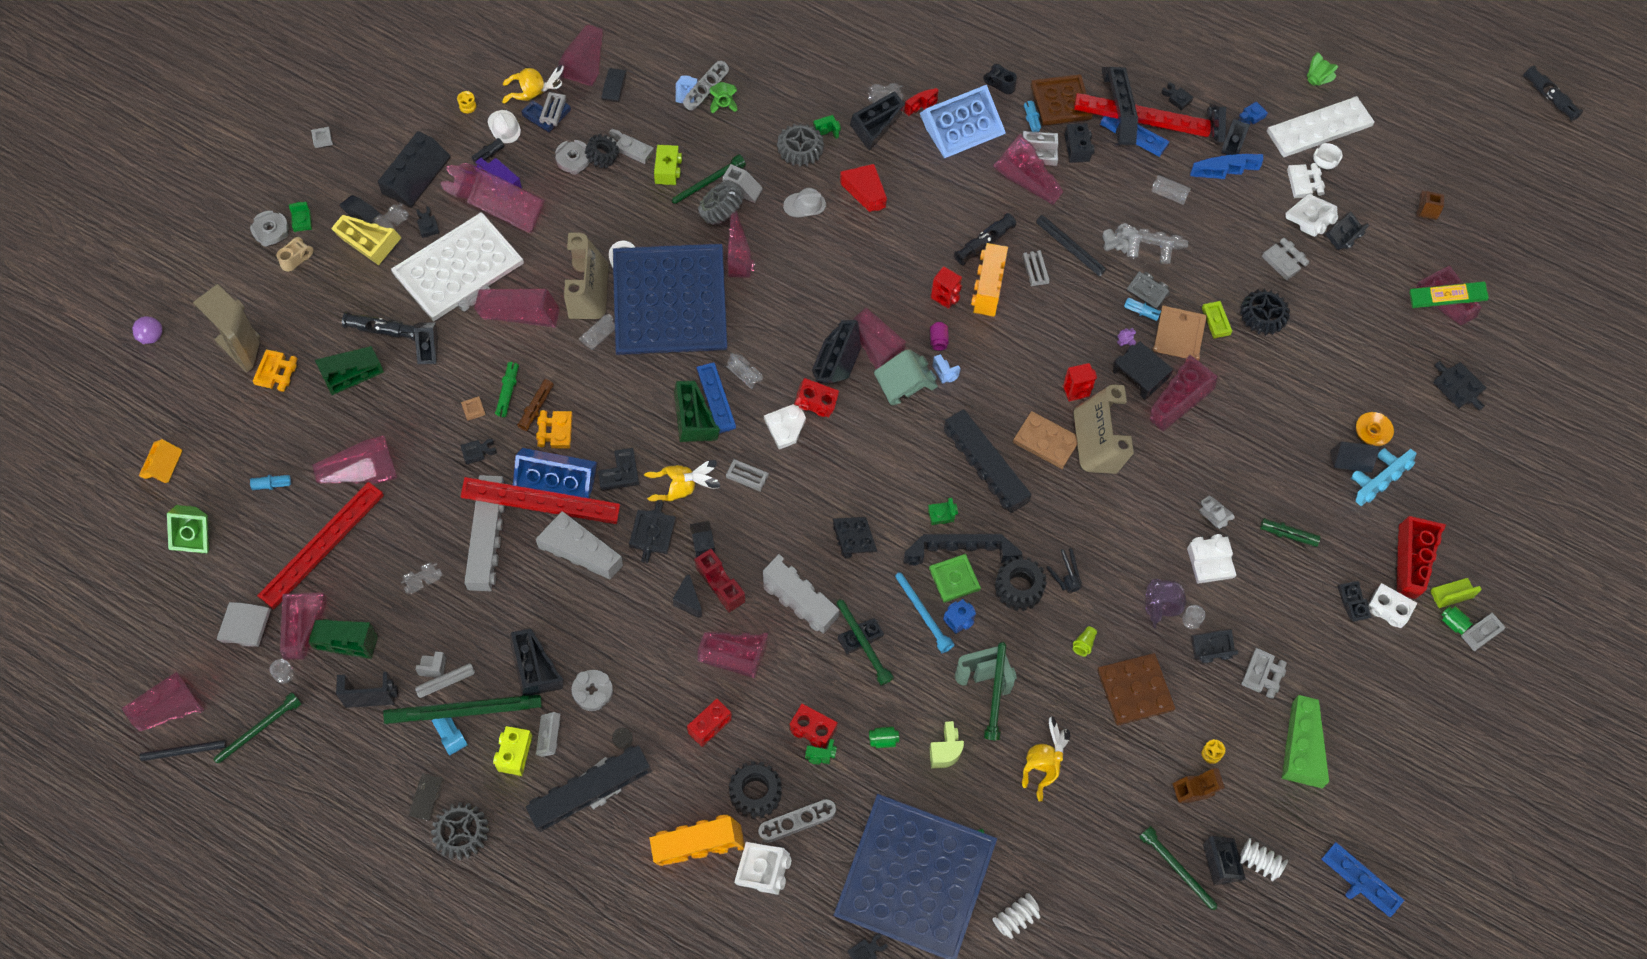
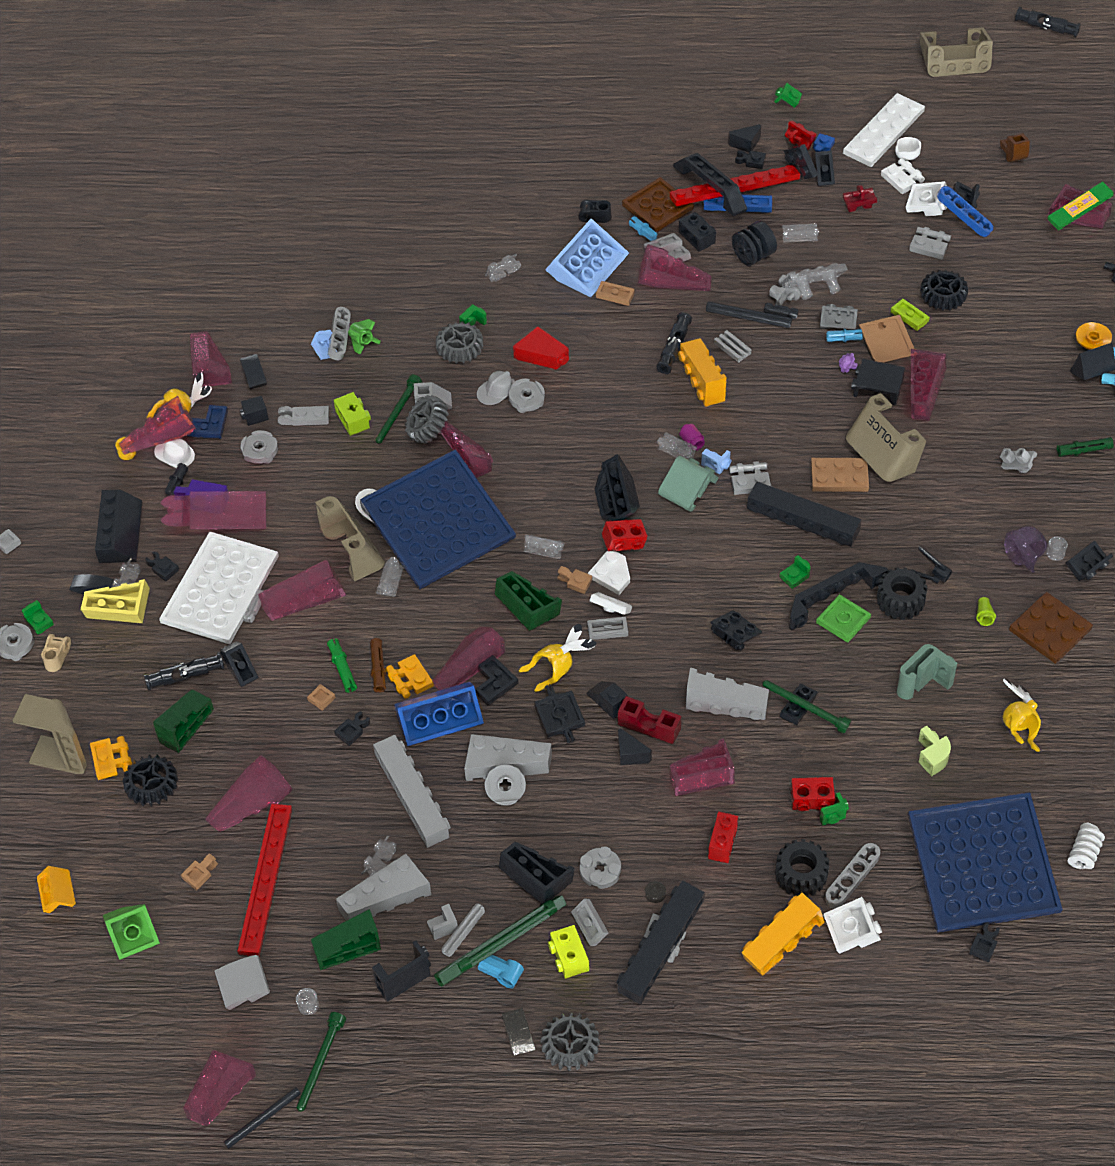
camera: 25 degrees left, 10 degrees down
dark azure axle [250,475,291,490] -> none
clear pink wedge [280,593,327,660] -> none
red plate [461,477,620,524] -> none
light grey tile [539,92,566,126] -> none
black tyre [585,134,619,168] -> none
blue plate [696,362,736,433] -> none
black wedge [850,91,905,151] -> none
clear pink wedge [853,308,906,370] -> none
green brick [869,726,899,749] -> none
dark azure piece [896,572,955,653] -> none
red slope [904,88,939,116] -> none
red brick [931,266,962,309] -> none
blue brick [943,599,976,634] -> none
dark green piece [984,642,1006,740] -> none
red brick [1063,363,1097,402] -> none
white plate [1187,534,1236,584] -> none
blue slope [1190,154,1263,179] -> none
bright green brick [1307,52,1338,86] -> none
none -> clear pink wedge [119,396,196,455]
none -> black gear [122,754,178,807]
none -> medium nougat plate [181,854,218,890]
none -> black brick [239,395,269,426]
none -> light grey wedge [336,854,431,921]
none -> clear pink wedge [433,626,505,691]
none -> light grey plate [485,764,526,805]
none -> light grey plate [509,379,545,413]
none -> medium nougat plate [557,566,593,594]
none -> white plate [590,592,632,615]
none -> medium nougat plate [596,281,635,306]
none -> clear hinge [657,432,697,460]
none -> black slope [728,124,761,152]
none -> light grey plate [729,461,771,495]
none -> black wheel [732,221,777,266]
none -> black axle [764,302,798,319]
none -> green bracket [774,83,802,108]
none -> red hips [784,121,816,150]
none -> dark red hips [843,185,877,212]
none -> dark tan windscreen [920,27,993,77]
none -> blue beam [937,186,993,237]

